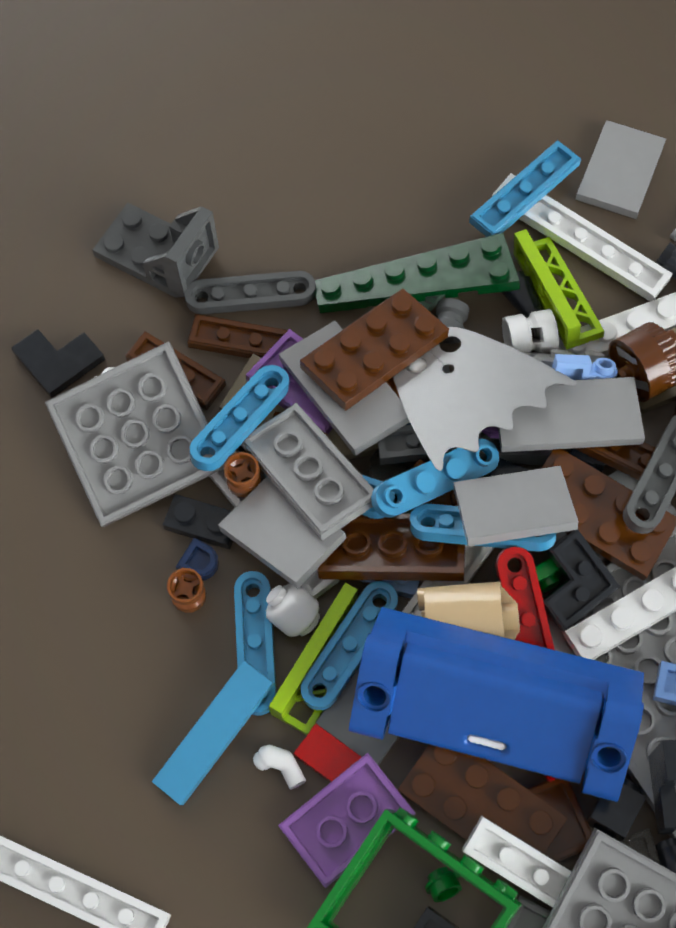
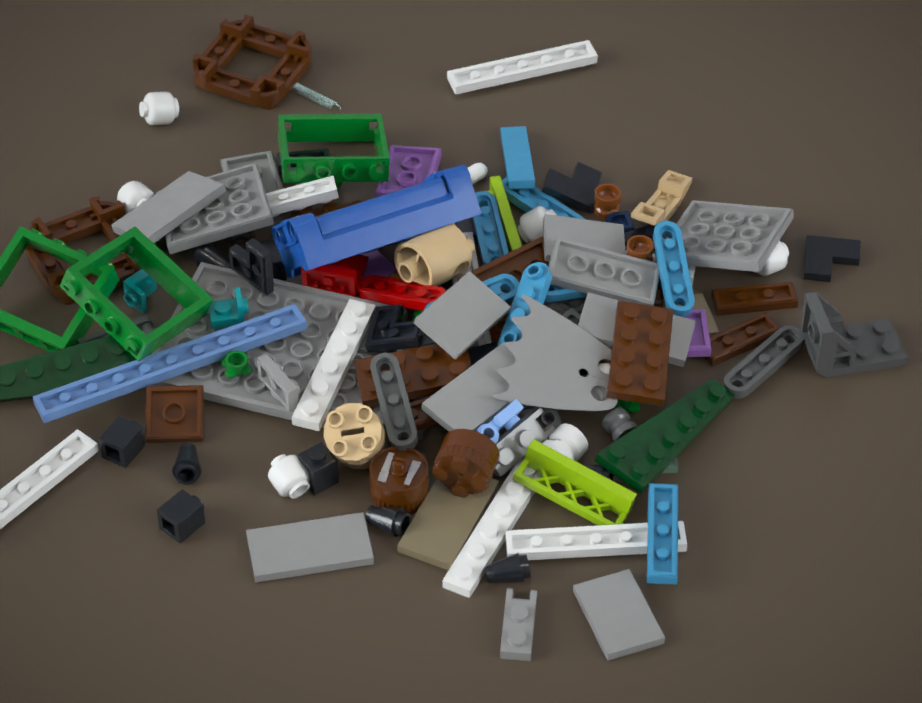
camera: 135 degrees right, 20 degrees down
none -> black tile [541,162,602,213]
none -> tan slope [631,170,692,226]

